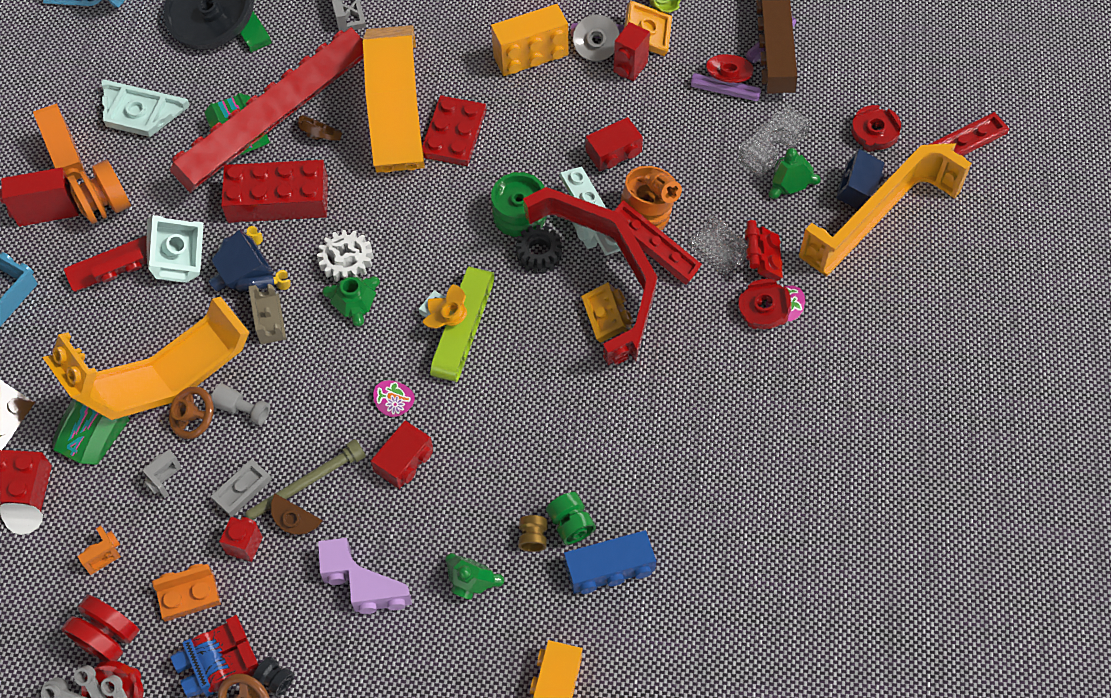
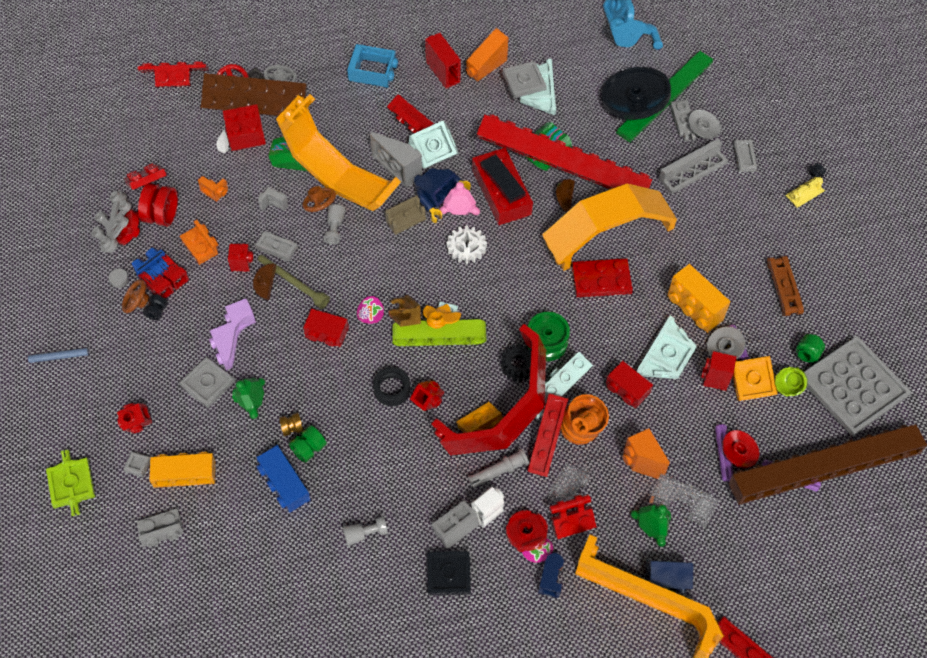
camera: 70 degrees right, 0 degrees up
orange wheel [67,159,131,225] -> none
green rock [322,276,380,327] -> none
red plate [851,105,901,152] -> none
none -> red plate [124,163,167,190]
none -> light grey tile [179,357,235,409]
none -> light grey piece [342,516,388,547]
none -> light grey slope [370,132,422,188]
none -> black tyre [373,367,411,406]
none -> pearl gold hinge [389,295,421,327]
none -> red brick [410,380,445,411]
none -> black plate [427,551,471,596]
none -> light grey hinge [431,501,479,549]
none -> bright pink rock [439,182,480,216]
none -> light grey pin [468,448,529,489]
none -> white brick [471,487,504,528]
none -> black tile [481,155,526,204]
none -> light grey plate [503,61,547,98]
none -> dark blue leg [538,553,564,598]
none -> orange slope [622,429,670,480]
none -> light aqua wing [637,316,697,379]

